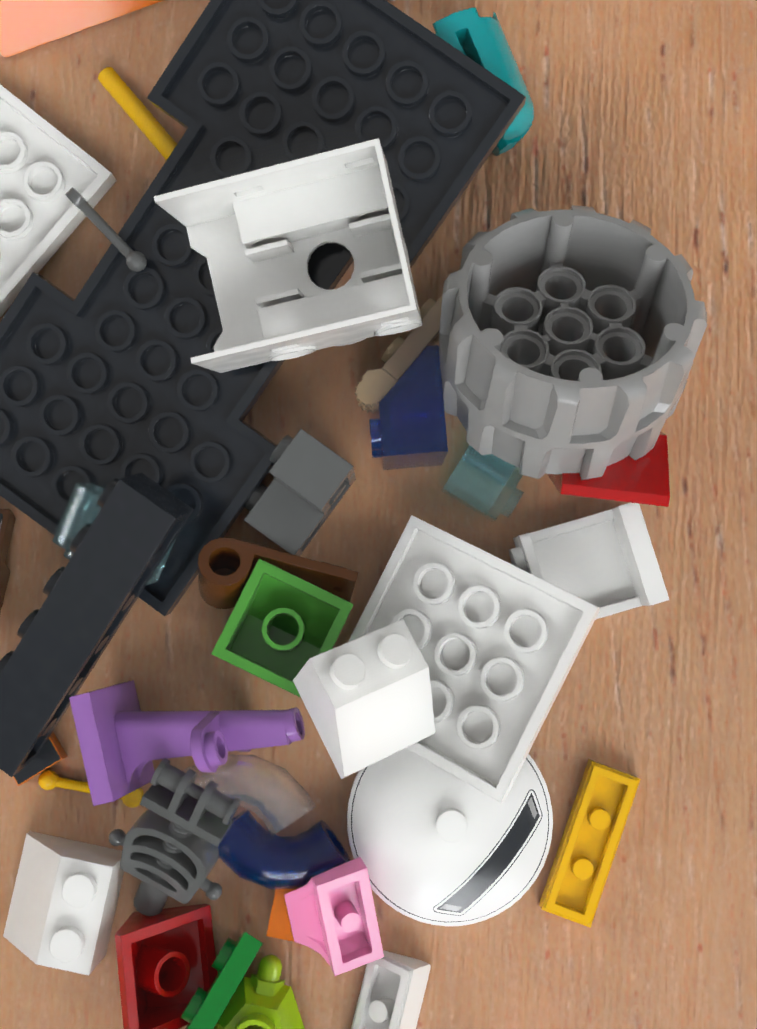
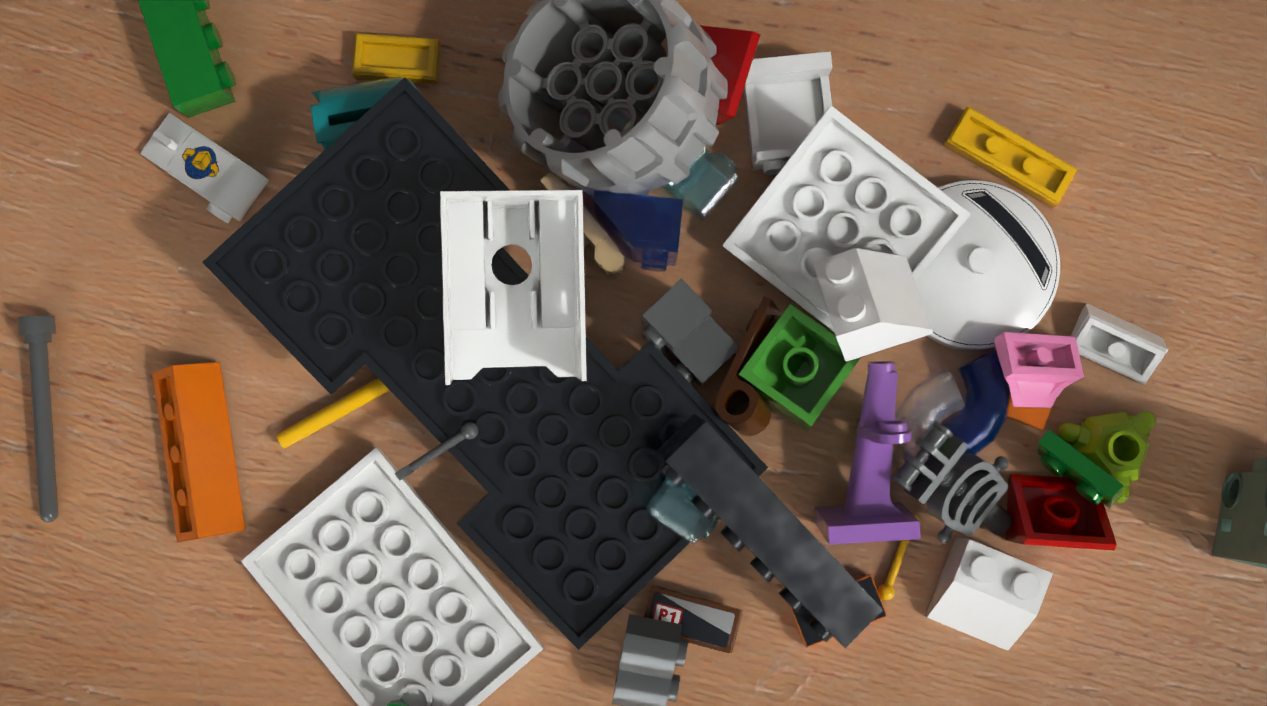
camera: 80 degrees left, 0 degrees up
none -> yellow tile [352,33,441,84]

